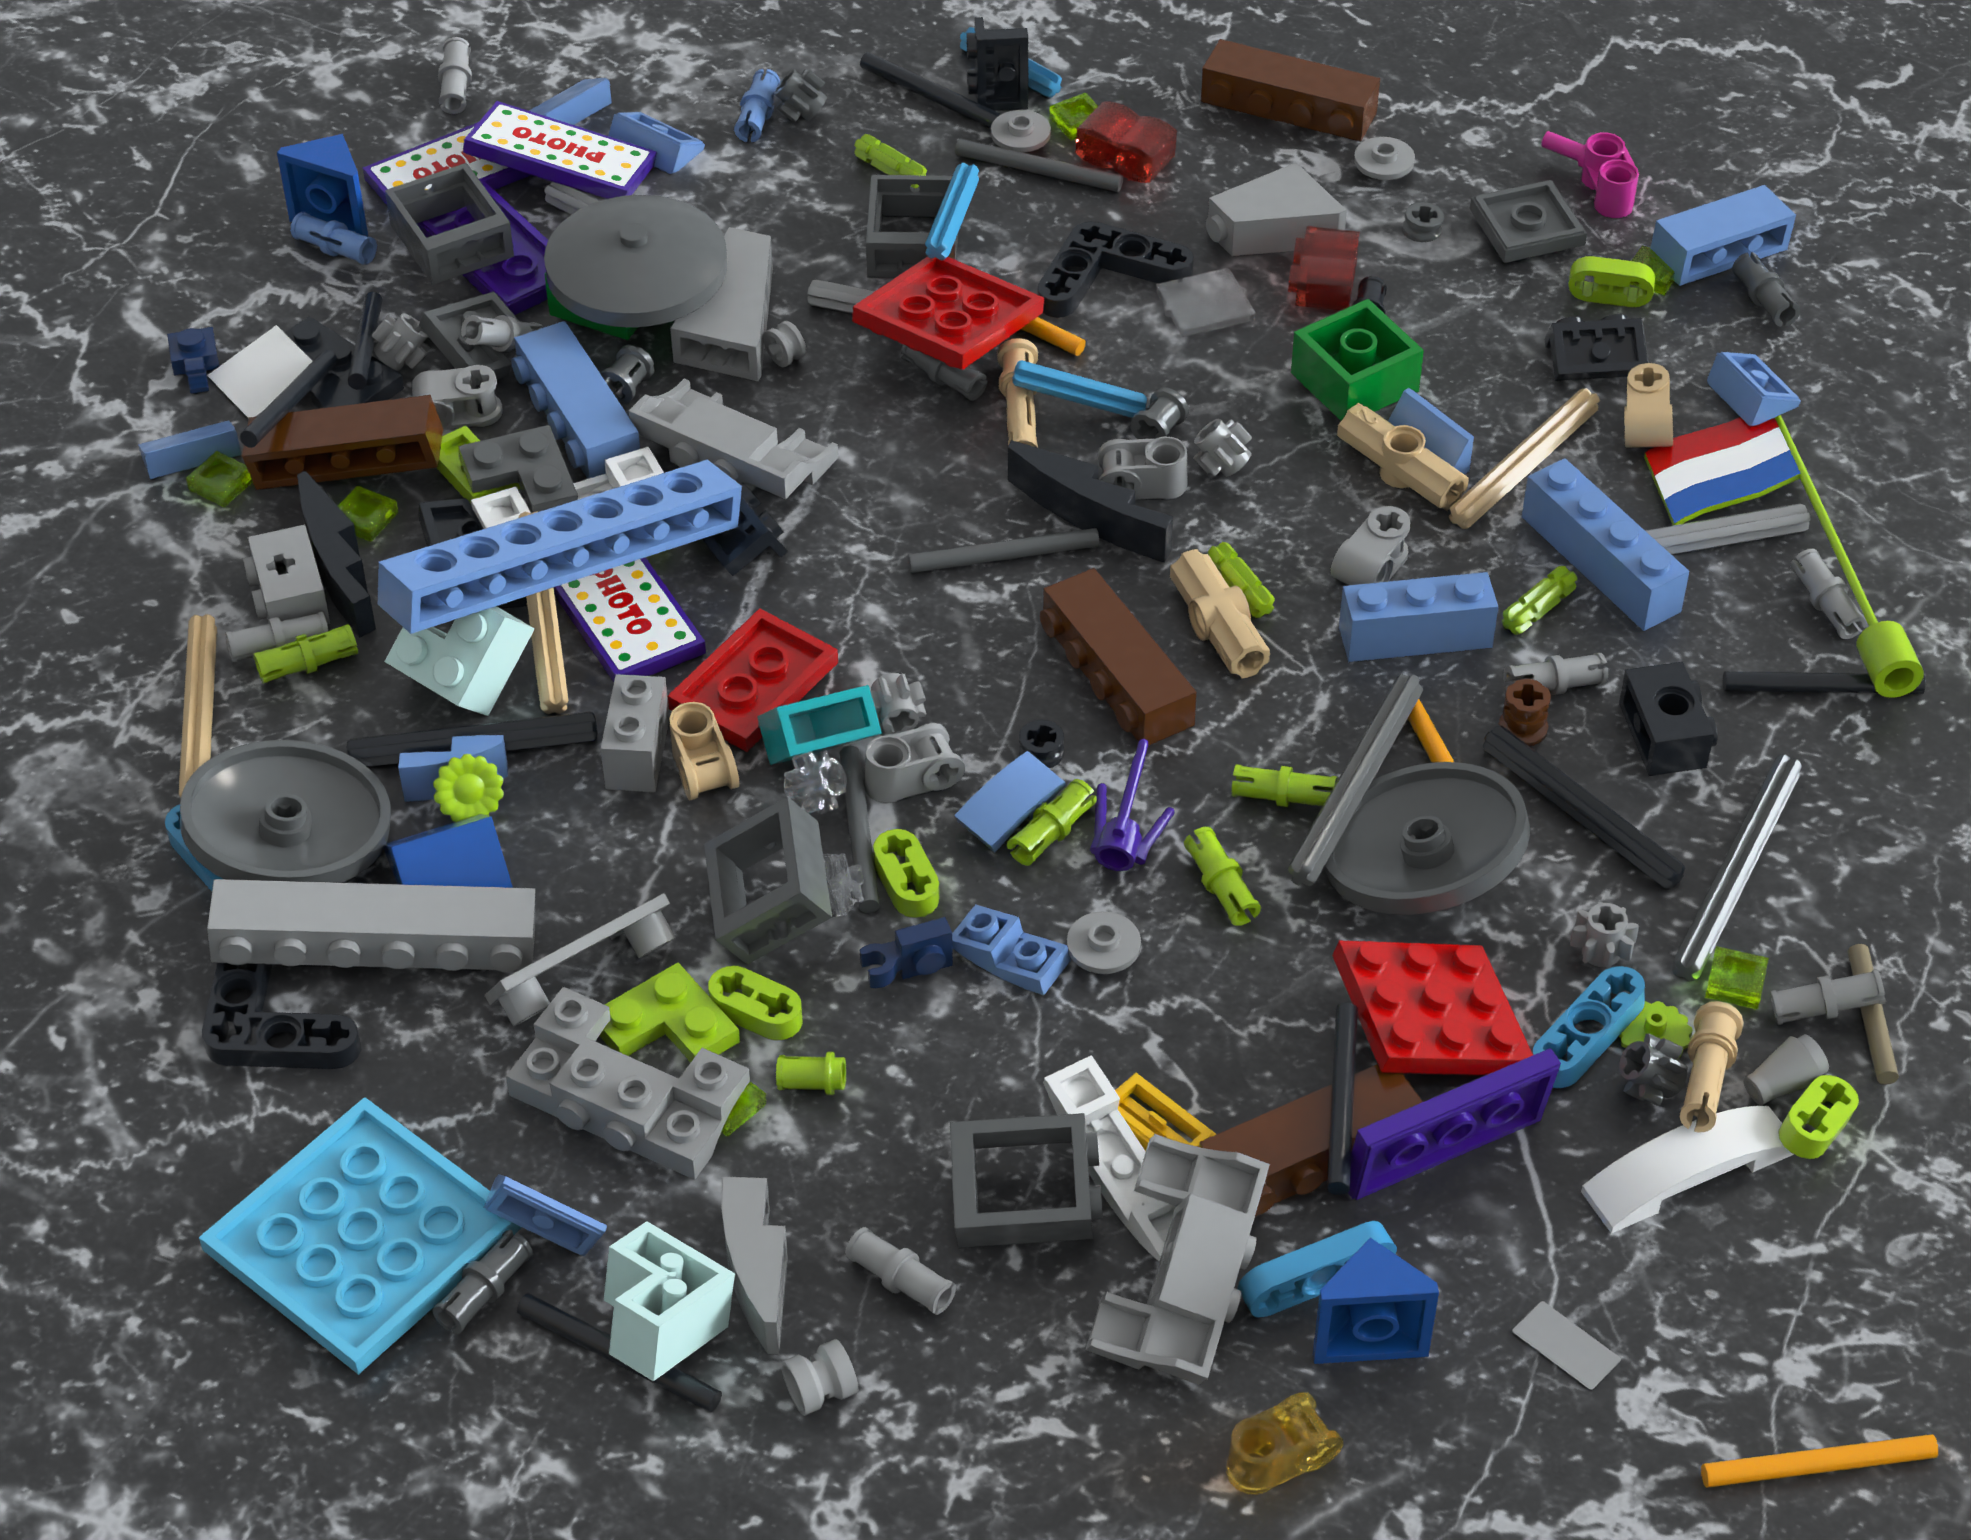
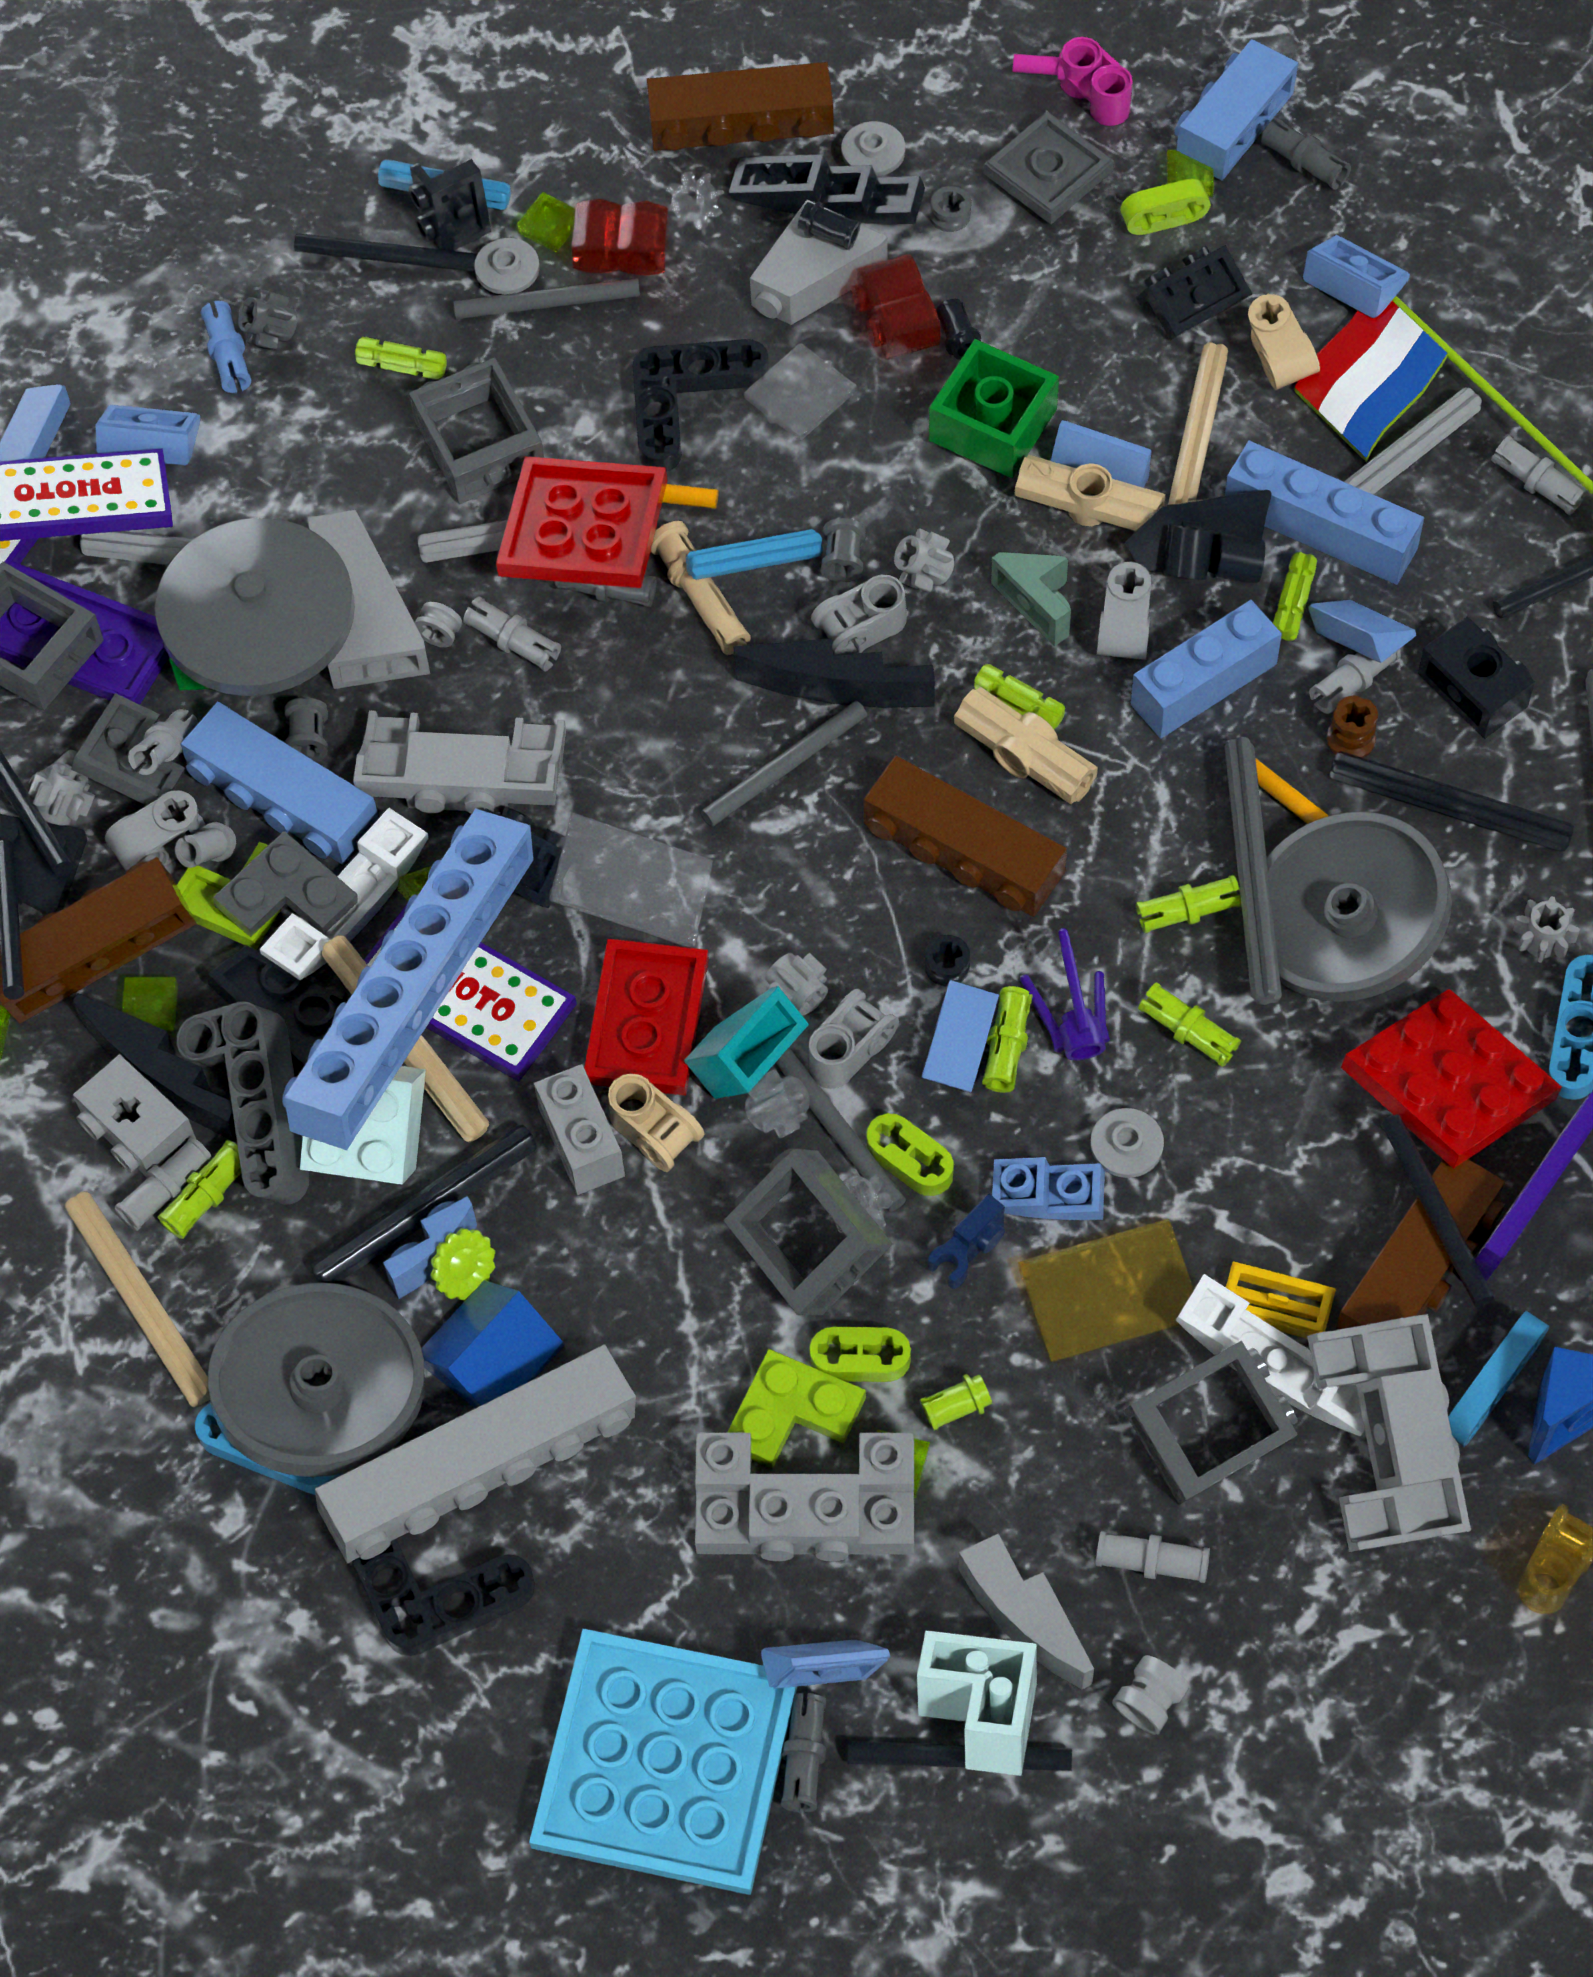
camera: 25 degrees left, 15 degrees up
light grey brick [484,893,676,1026] -> none
dark azure axle [925,163,979,261] -> none
none -> light grey pin [175,822,236,868]
none -> dark grey beam [177,1002,309,1205]
none -> light grey pin [463,596,561,671]
none -> clear piece [549,813,713,948]
none -> clear gear [665,171,724,230]
none -> black slope [729,154,925,224]
none -> black pin [798,201,861,250]
none -> sand green slope [991,552,1071,647]
none -> clear yellow piece [1018,1219,1194,1362]
none -> black panel [1124,489,1272,583]
none -> medium blue slope [1309,600,1416,663]

